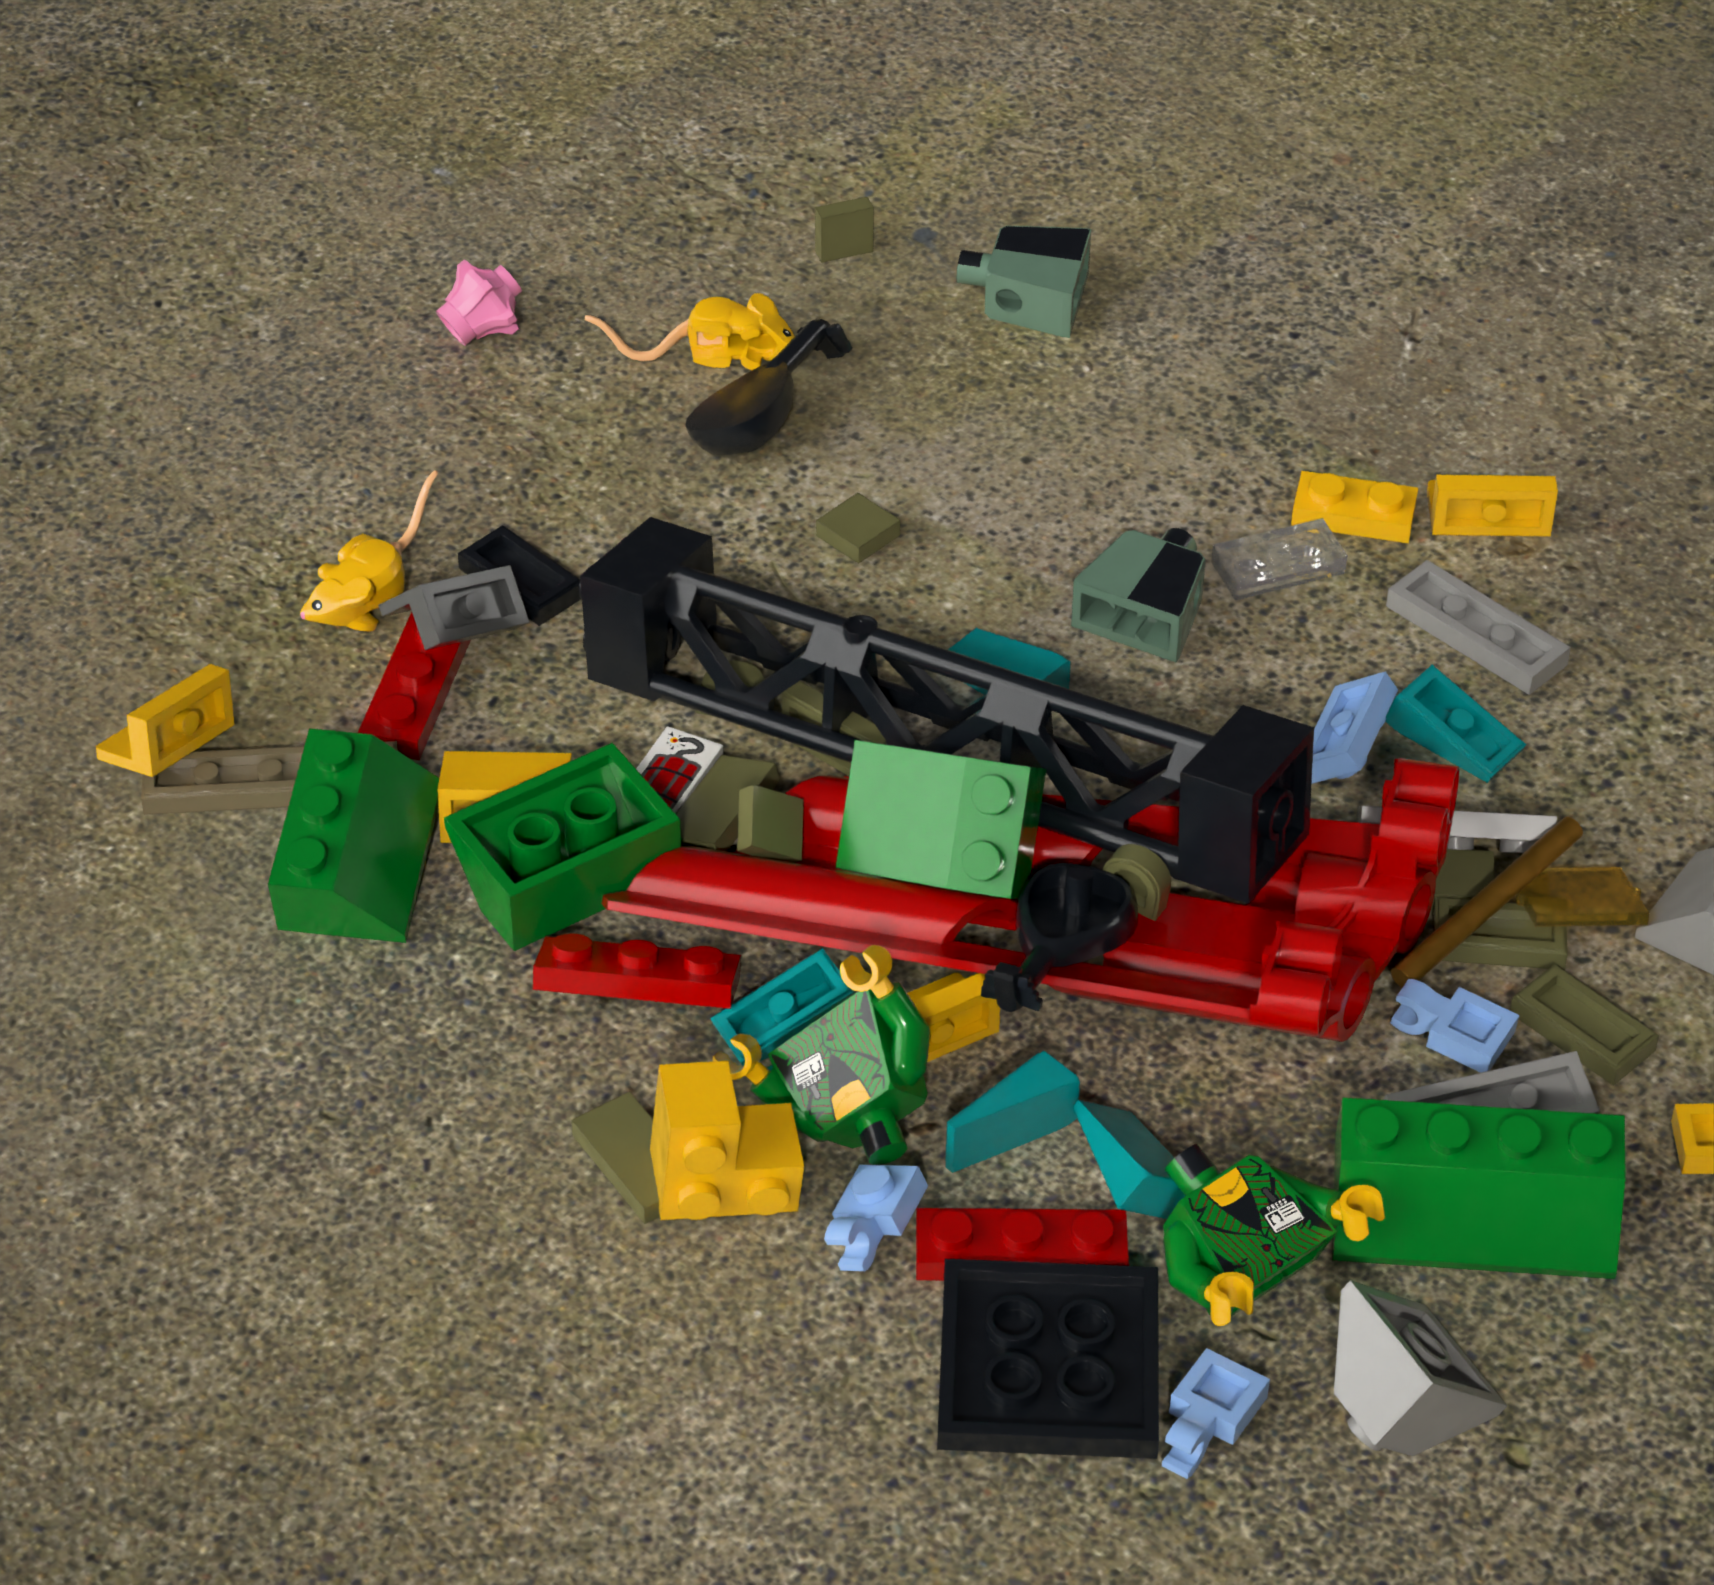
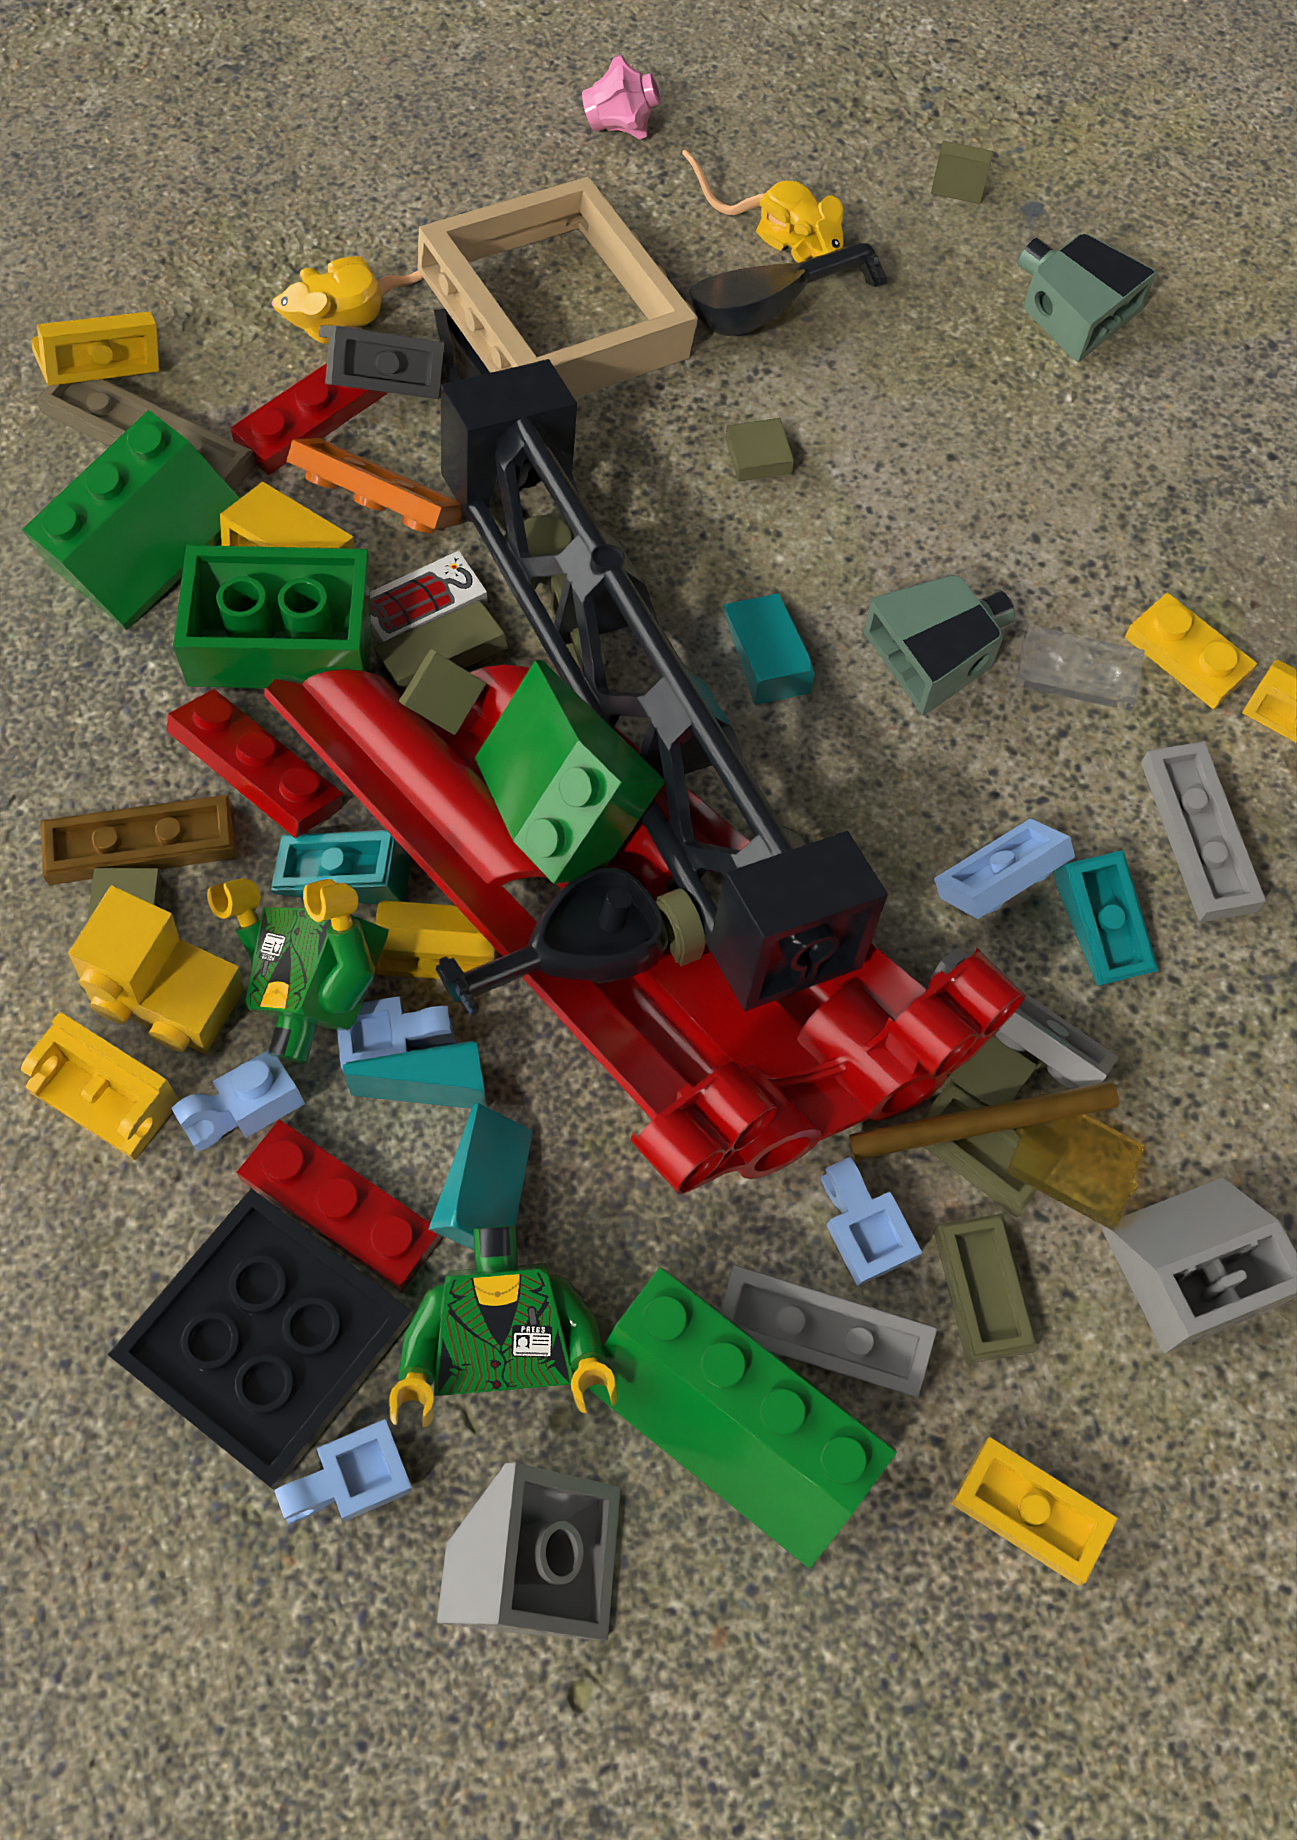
camera: 30 degrees right, 20 degrees up
none -> yellow hinge [21,1011,180,1161]
none -> pearl gold tile [40,794,238,885]
none -> orange plate [286,438,462,534]
none -> light blue plate [337,996,456,1071]
none -> tan window [418,176,698,398]

